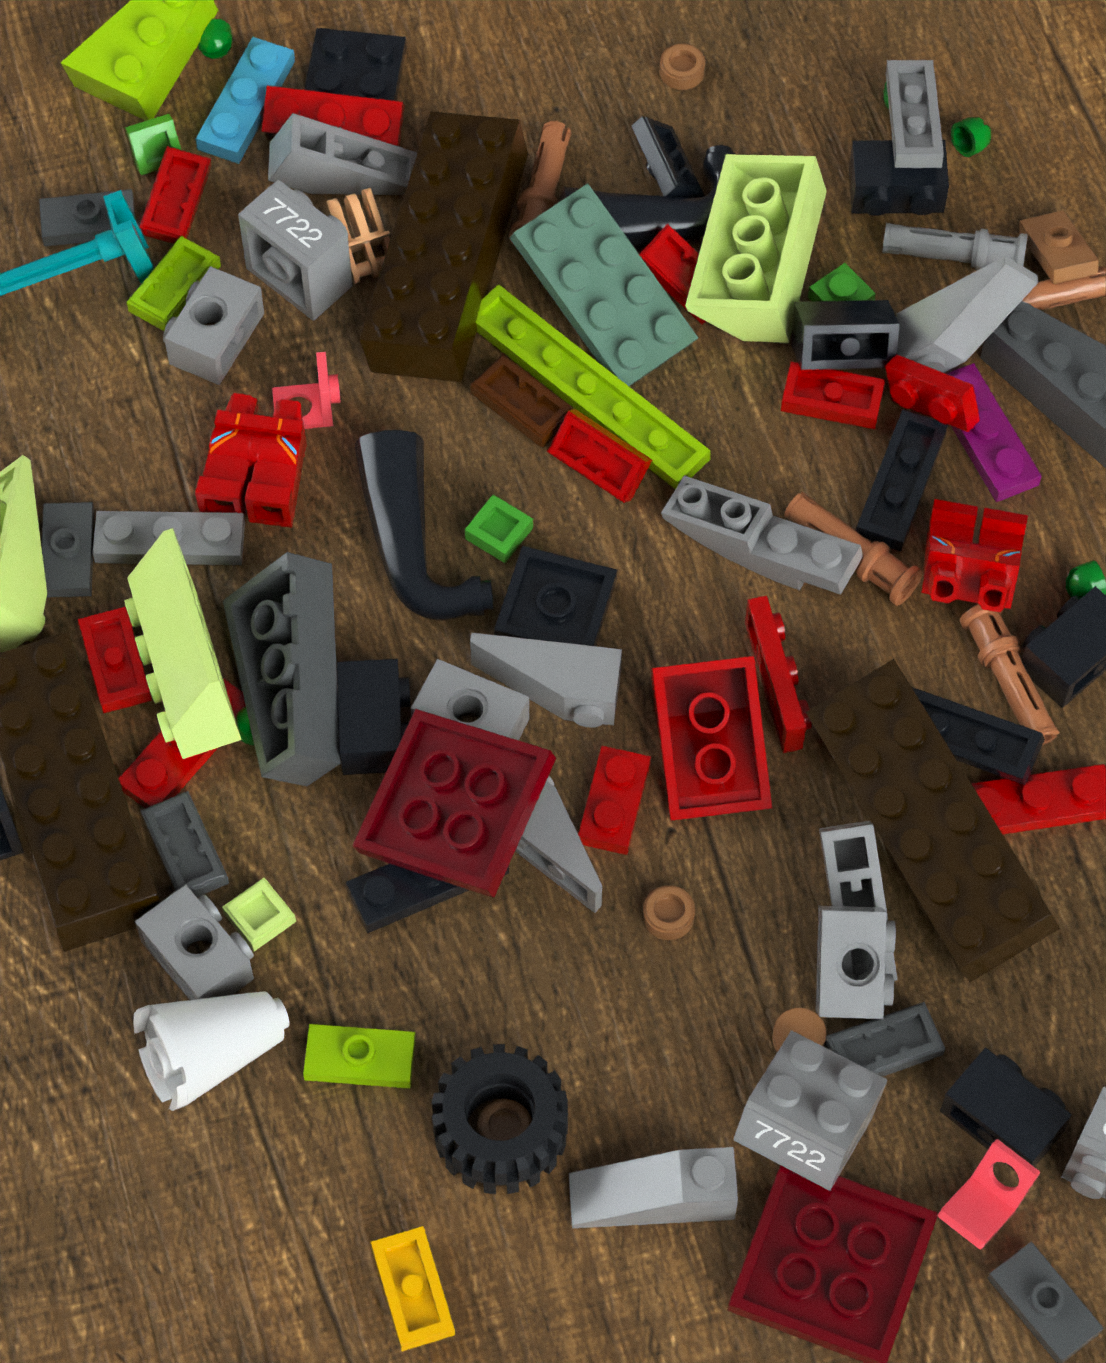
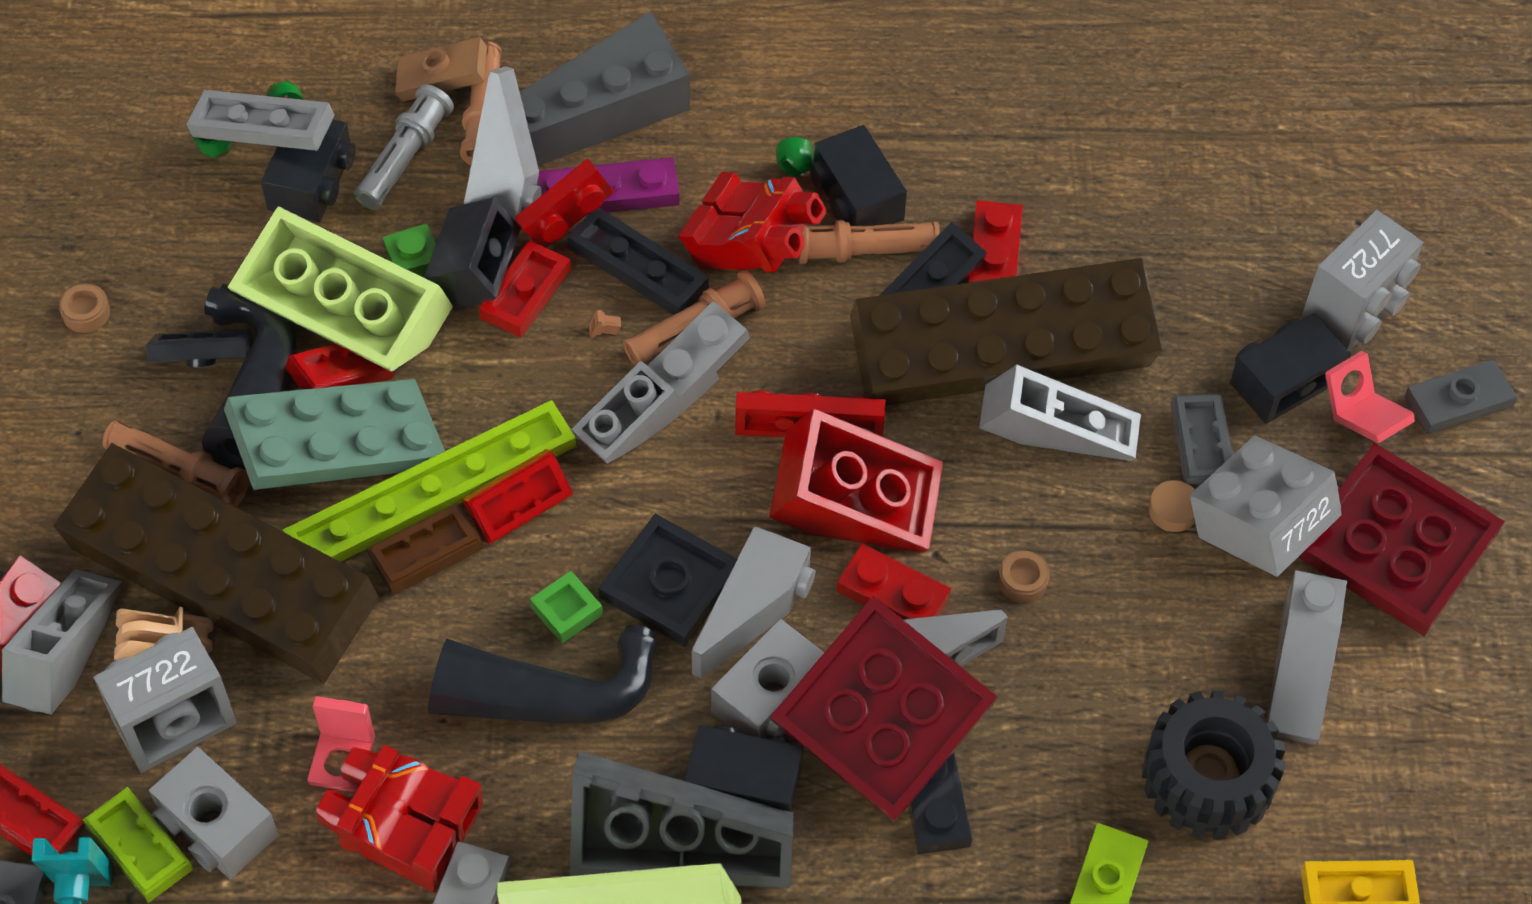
camera: 75 degrees left, 5 degrees down
light grey brick [815,906,896,1019] -> none
none -> nougat piece [589,310,621,338]

